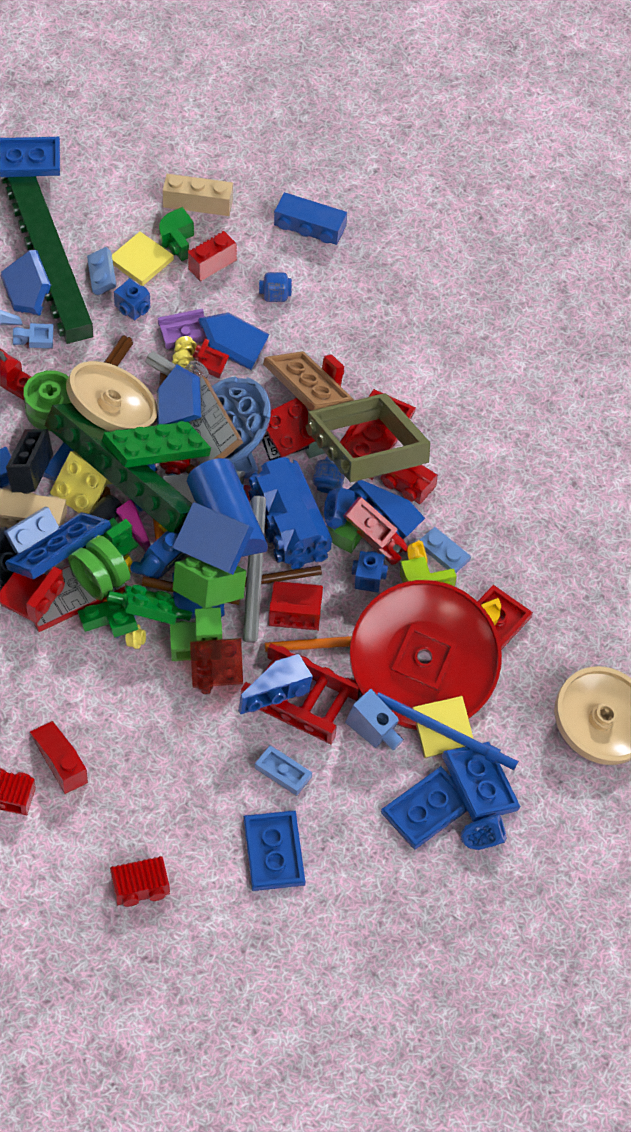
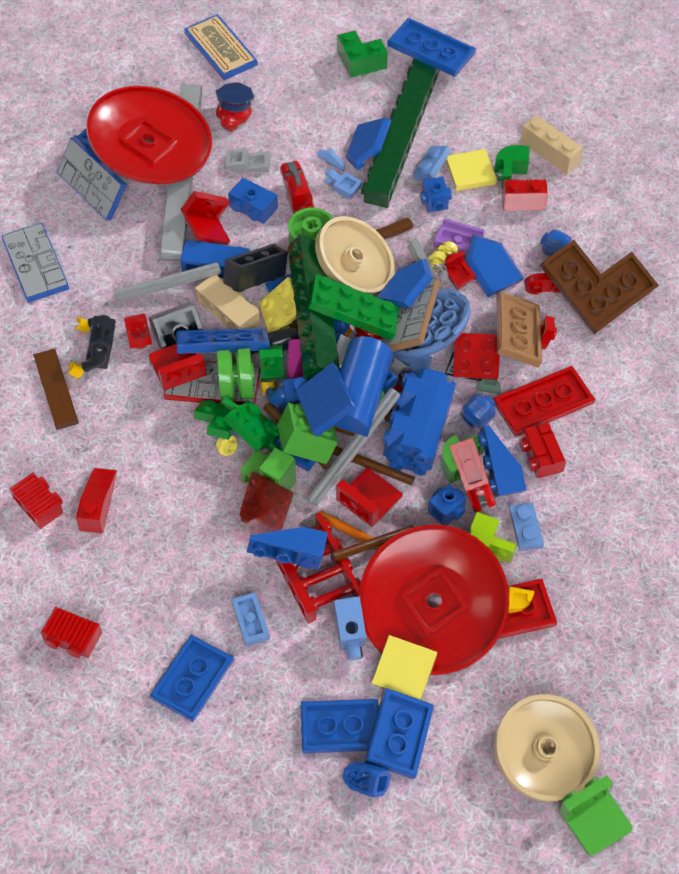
camera: 40 degrees right, 0 degrees up
plate [4,507,60,554] -> none
blue brick [274,192,347,245] -> none
olive window [306,393,431,483] -> none
blue rock [324,487,356,530] -> none
blue bar [377,692,519,770] -> none
yellow tile [407,540,428,563] -> none
none -> reddish brown bar [330,525,414,562]
none -> red plate [524,273,560,295]
none -> reddish brown plate [540,240,659,334]

